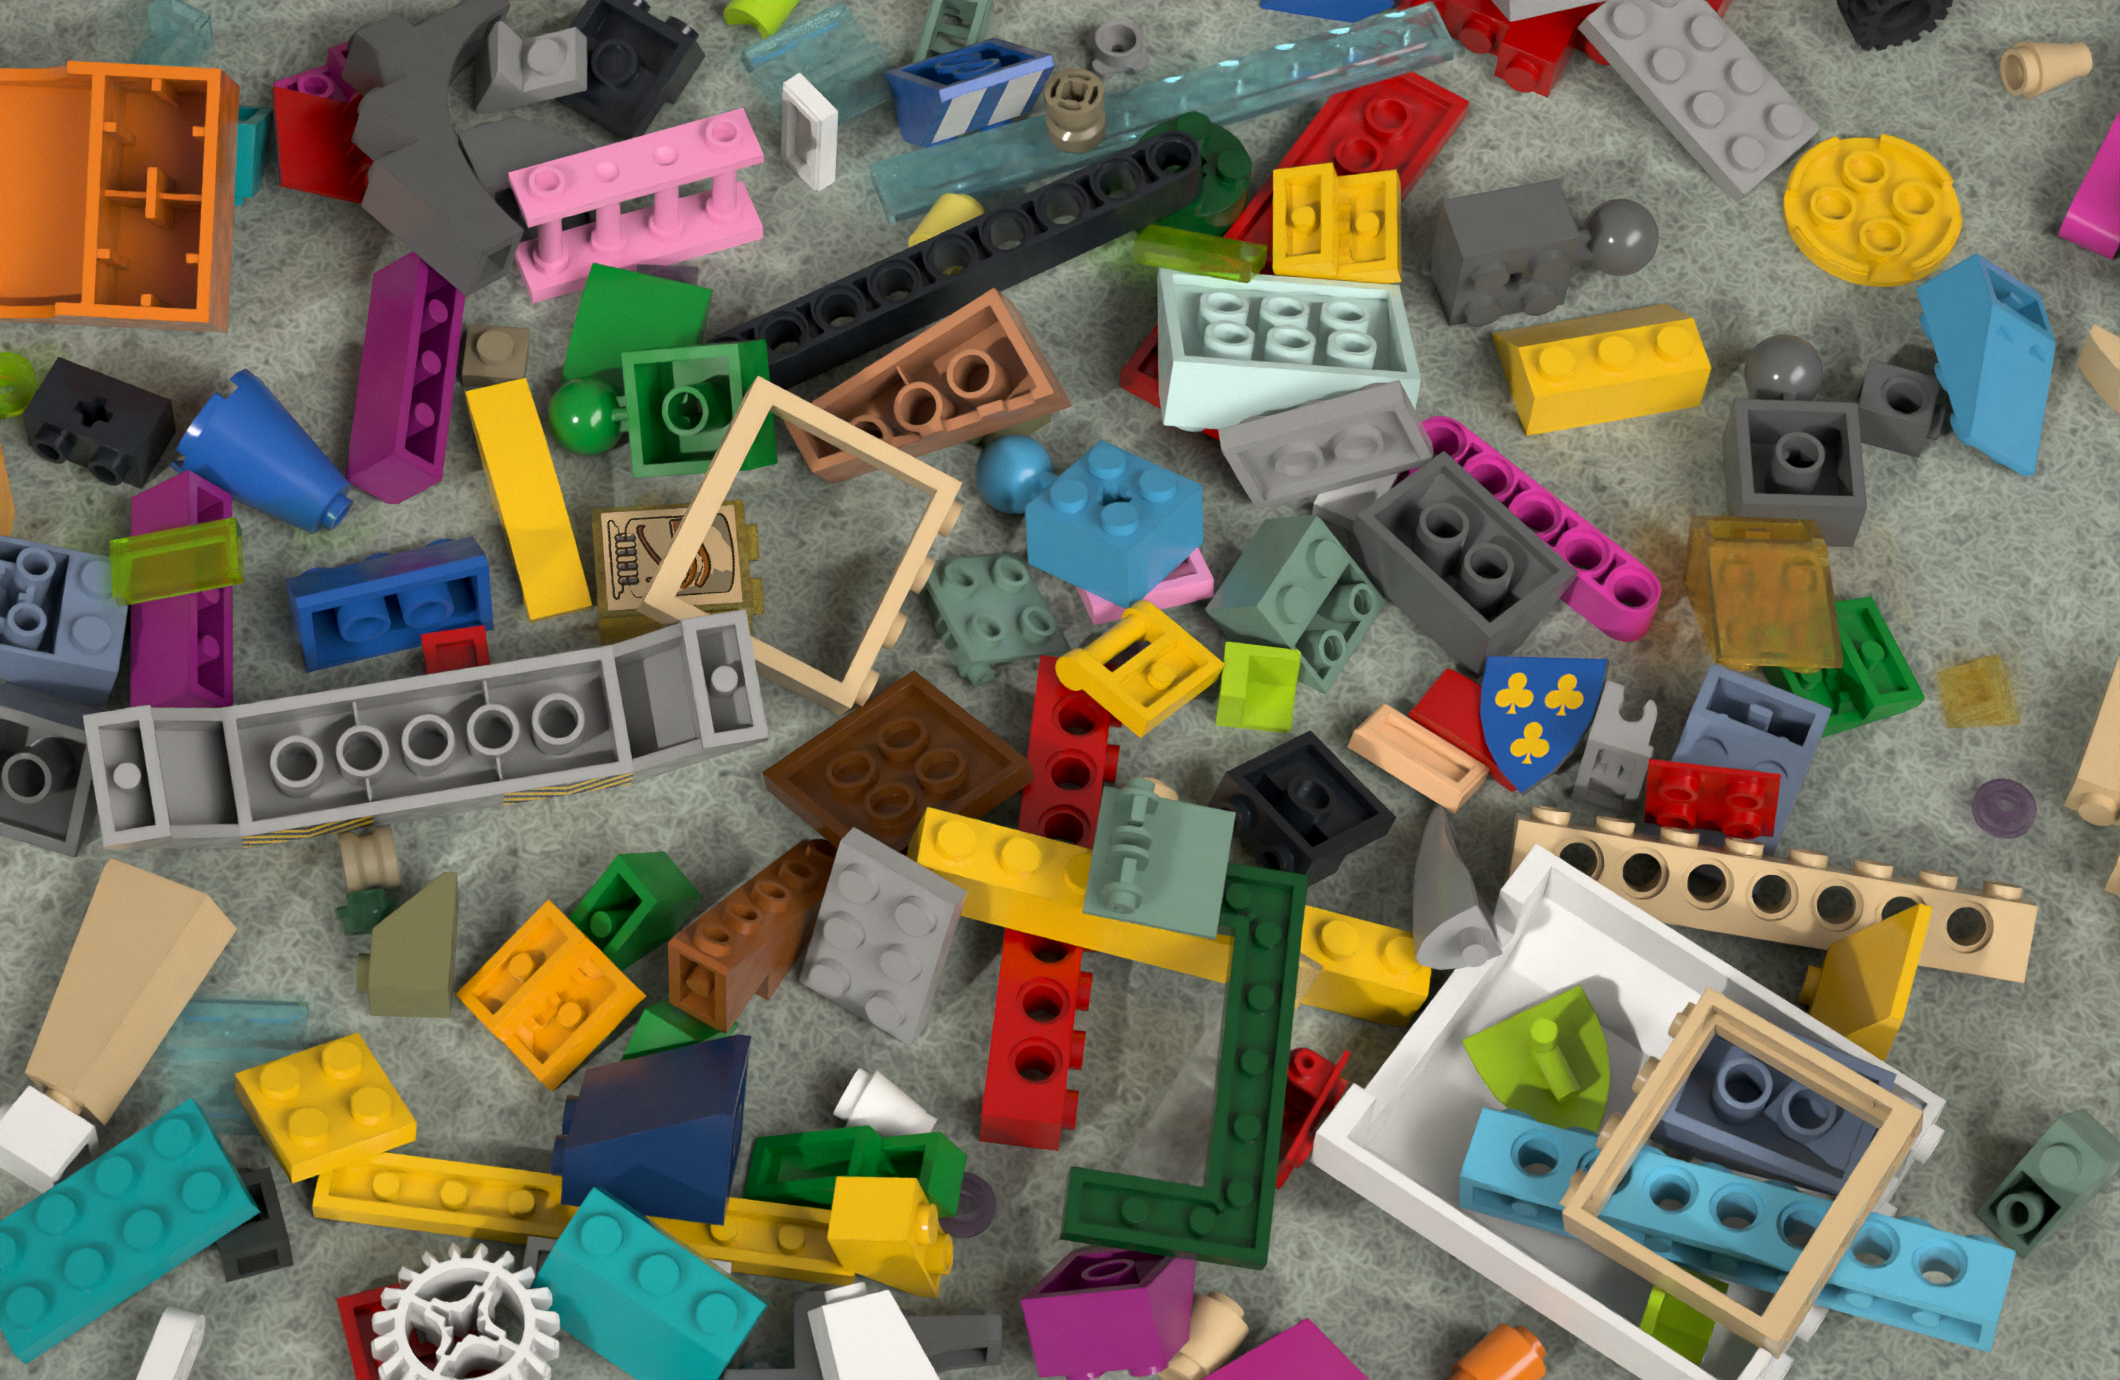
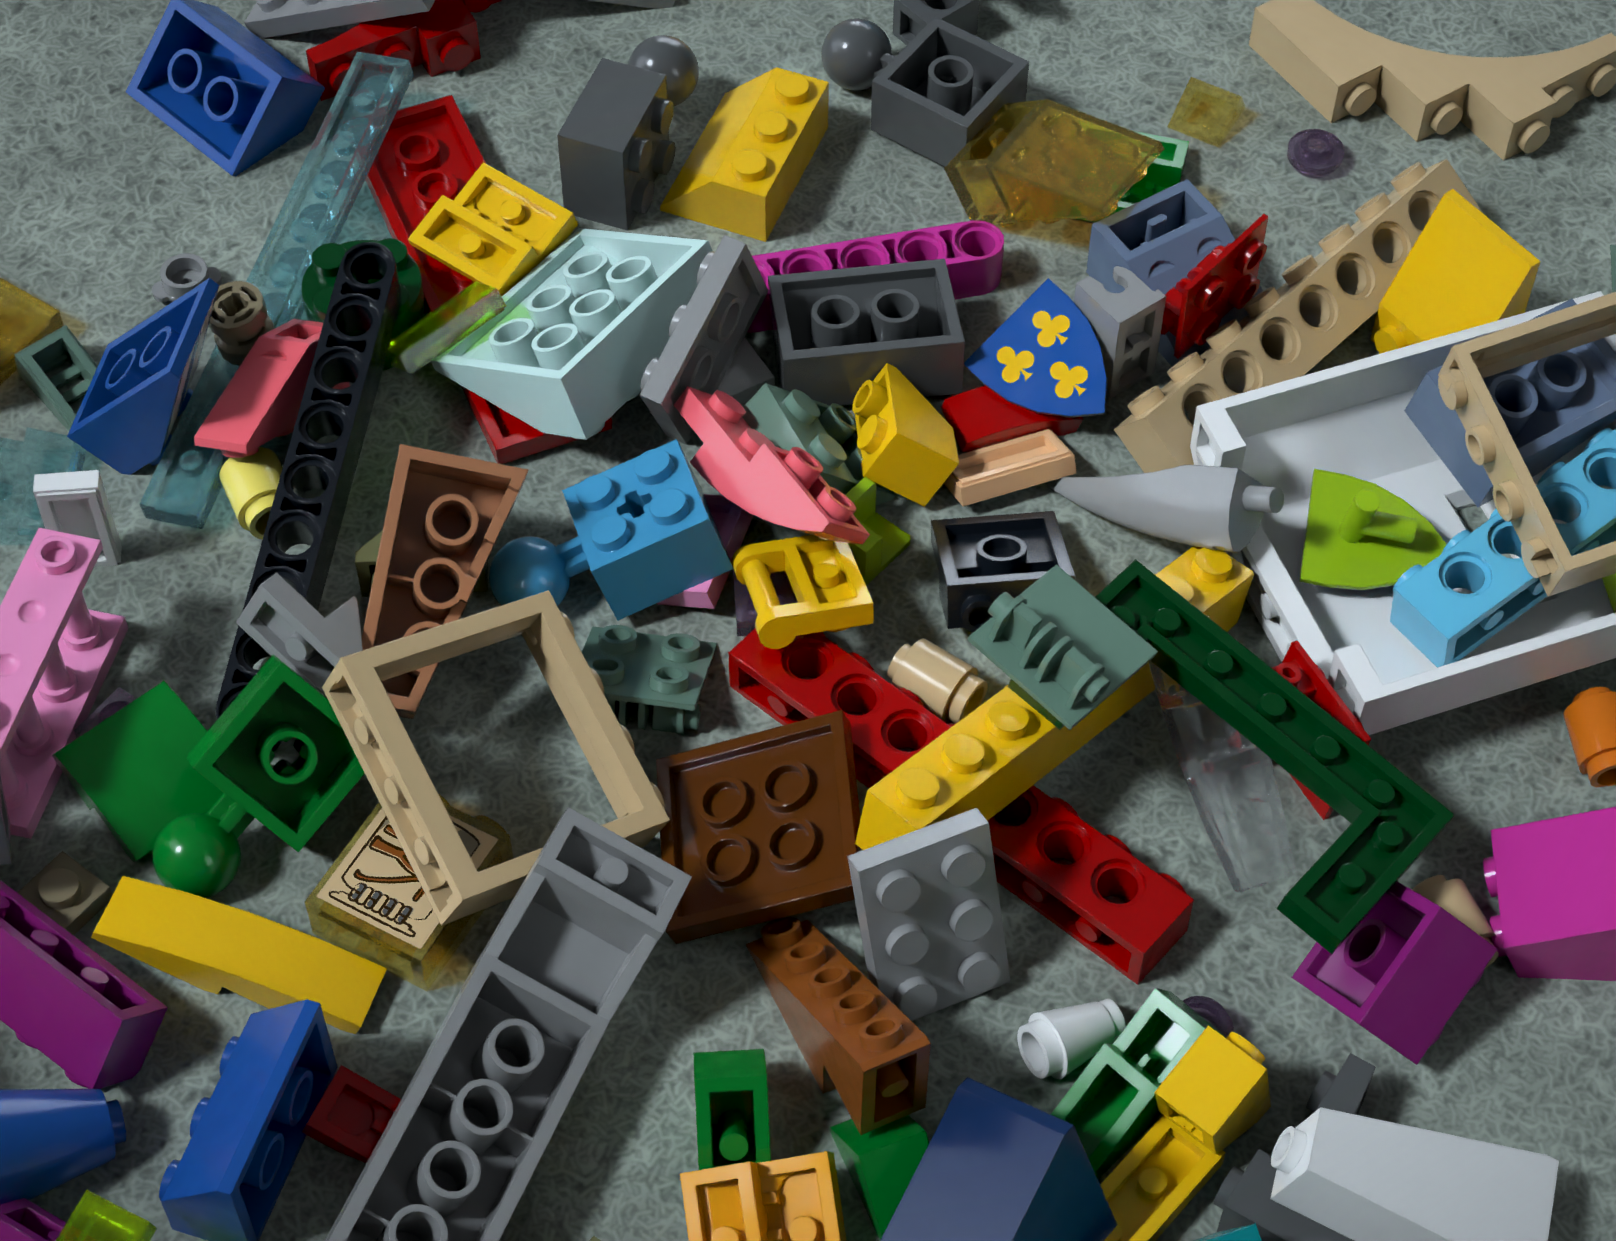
camera: 50 degrees left, 5 degrees down
none -> coral slope [194,319,350,458]
none -> light grey slope [236,573,363,697]
none -> coral slope [674,386,870,545]
none -> yellow slope [852,363,959,507]

